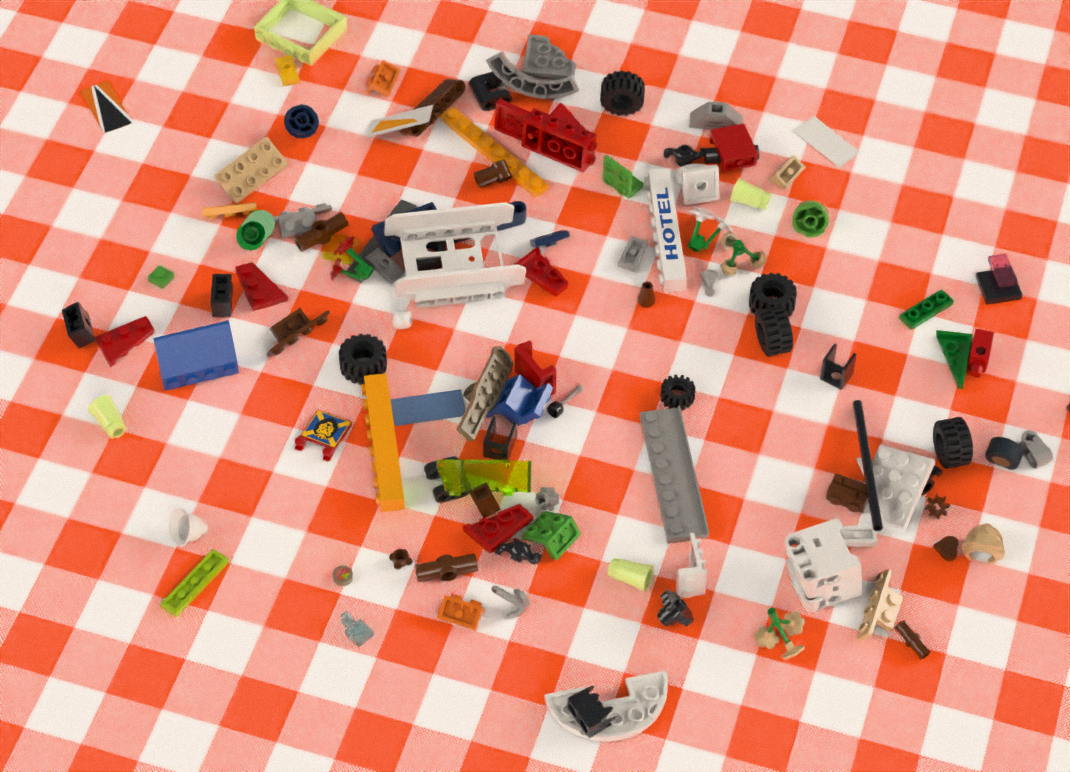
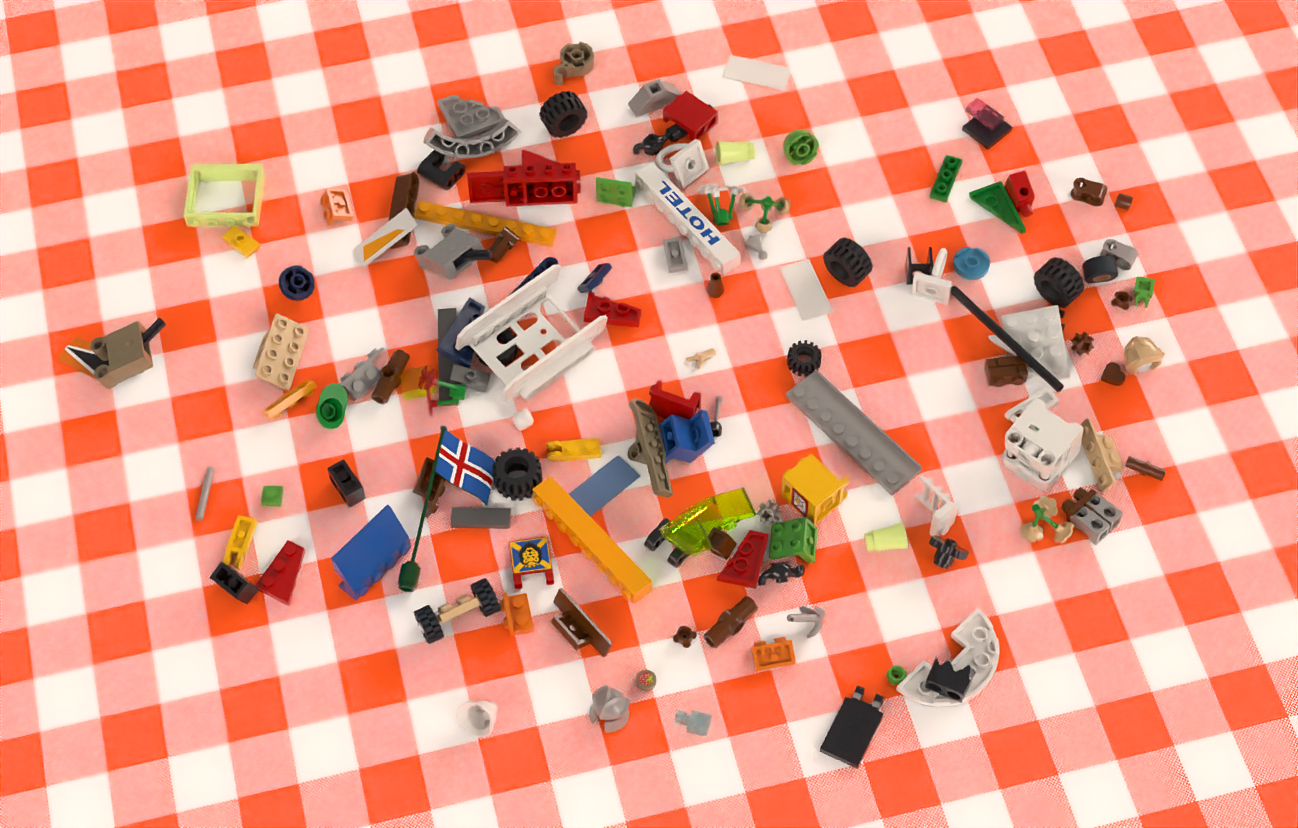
camera: 30 degrees left, 5 degrees up
yellowish green plant [88,395,127,439] -> none
lime tile [160,549,229,618] -> none
red wing [235,262,288,311] -> none
black piece [483,416,517,463] -> none
black tyre [749,272,797,317] -> none
tan slope [768,155,806,190] -> none
none -> dark tan piece [90,318,166,389]
none -> light grey bar [195,466,215,521]
none -> yellow hinge [223,515,258,569]
none -> flag [397,425,496,592]
none -> light grey piece [414,224,492,280]
none -> black plate [414,578,501,644]
none -> dark grey tile [451,507,511,529]
none -> orange bracket [500,592,534,636]
none -> yellow hinge [546,438,601,462]
none -> reddish brown bracket [551,588,613,658]
none -> dark tan piece [553,41,594,86]
none -> light grey helmet [589,685,630,732]
none -> tan bar [686,348,716,369]
none -> white sticker [779,259,833,321]
none -> yellow container [781,454,849,525]
none -> black tile [819,685,884,769]
none -> bright green plate [886,665,907,685]
none -> white tile [912,248,952,305]
none -> dark azure tile [953,247,990,280]
none -> light grey hips [1061,487,1123,545]
none -> reddish brown piece [1070,177,1107,207]
none -> reddish brown plate [1111,291,1133,310]
none -> bright green plate [1133,276,1155,308]

